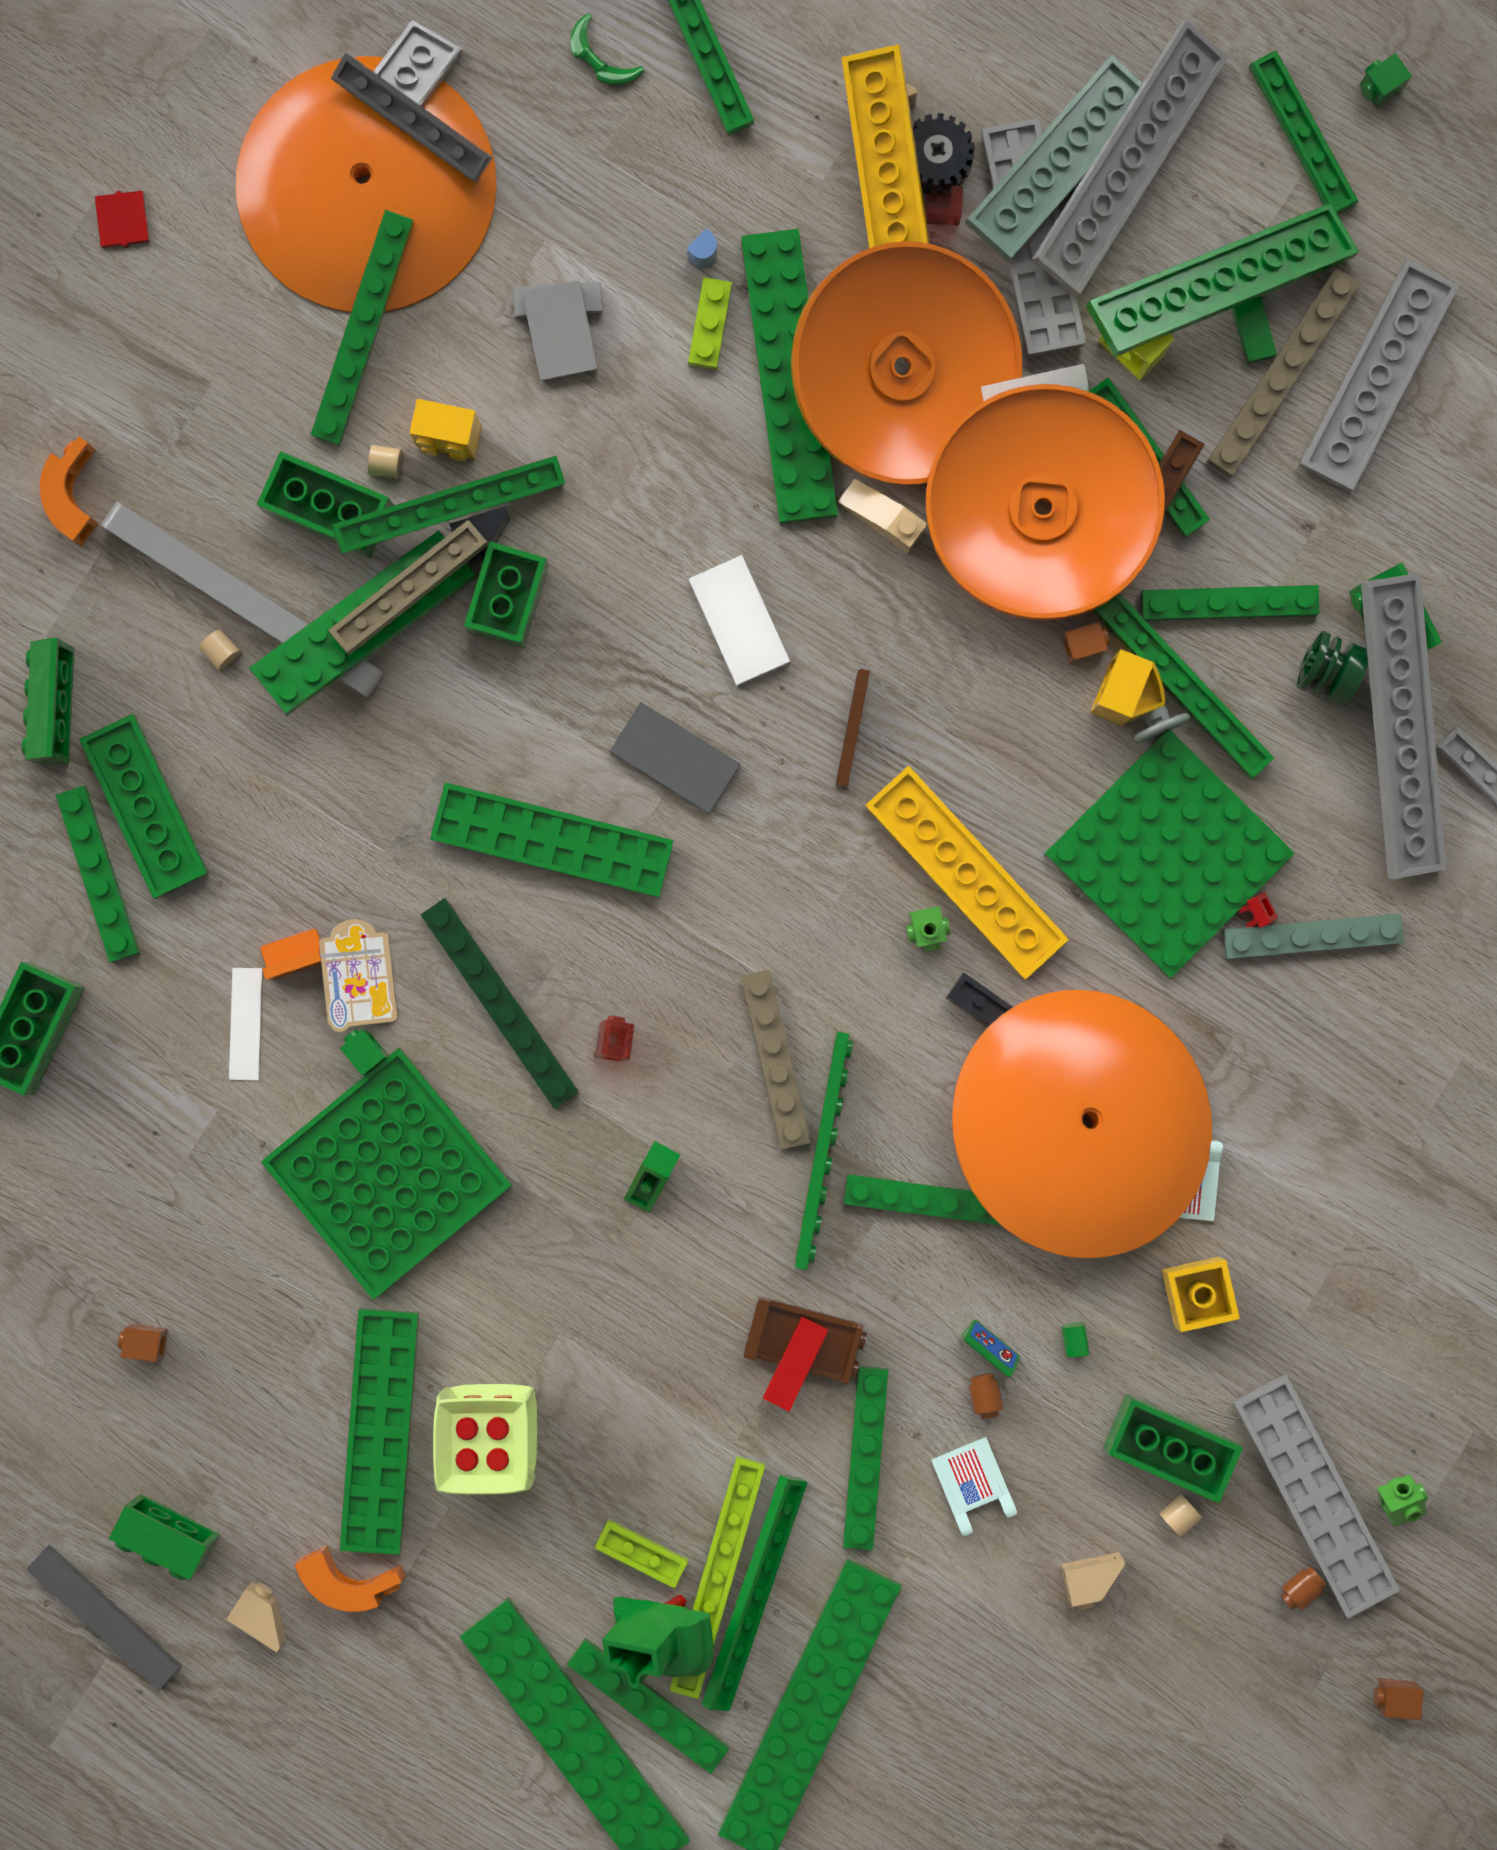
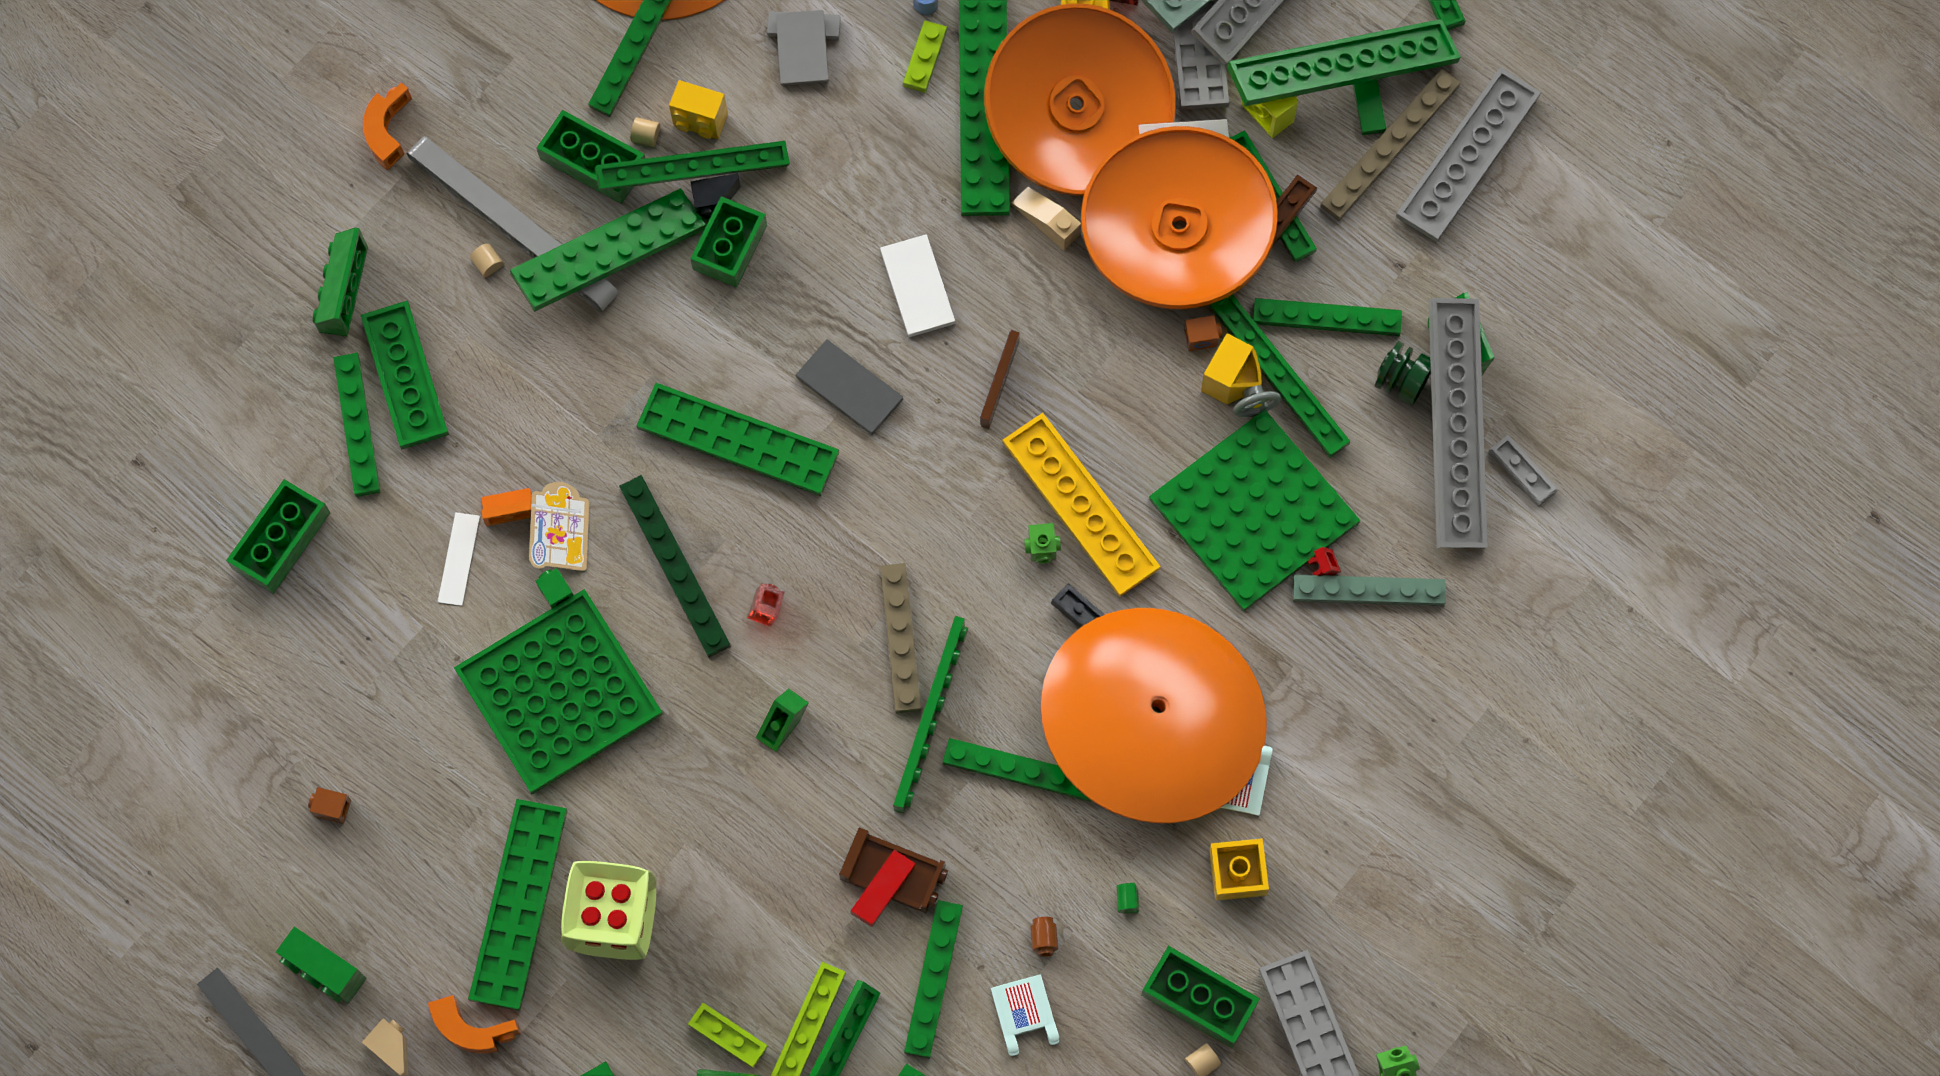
camera: 10 degrees right, 15 degrees down
dark tan plate [328,520,488,656] -> none
slope [961,1319,1019,1377] -> none

